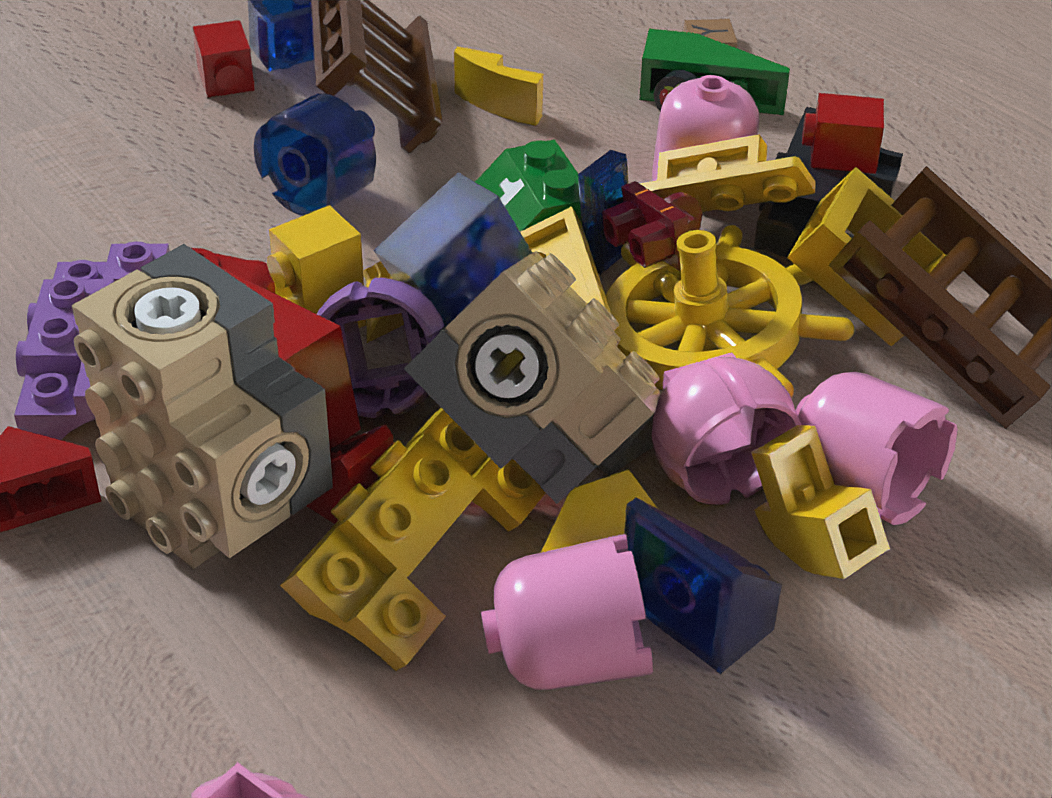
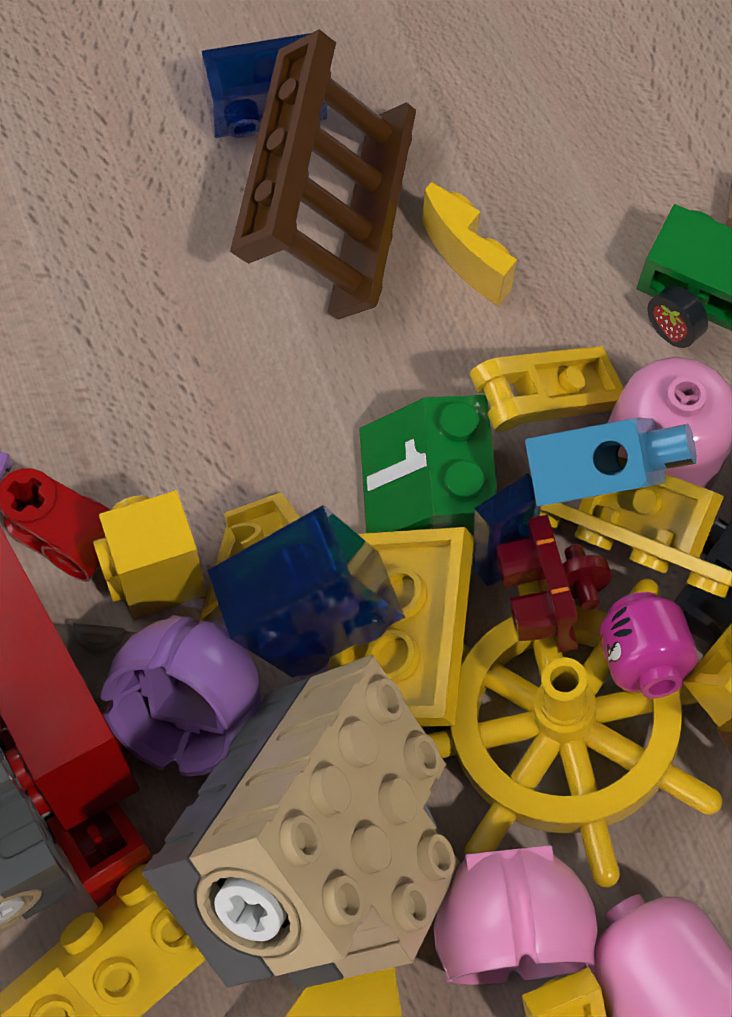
camera: 15 degrees right, 25 degrees up
red brick [192,20,255,98] -> none
clear blue brick [254,93,376,216] -> none
none -> yellow plate [469,346,624,432]
none -> dark azure torso [525,418,697,506]
none -> dark pink head [598,592,698,698]

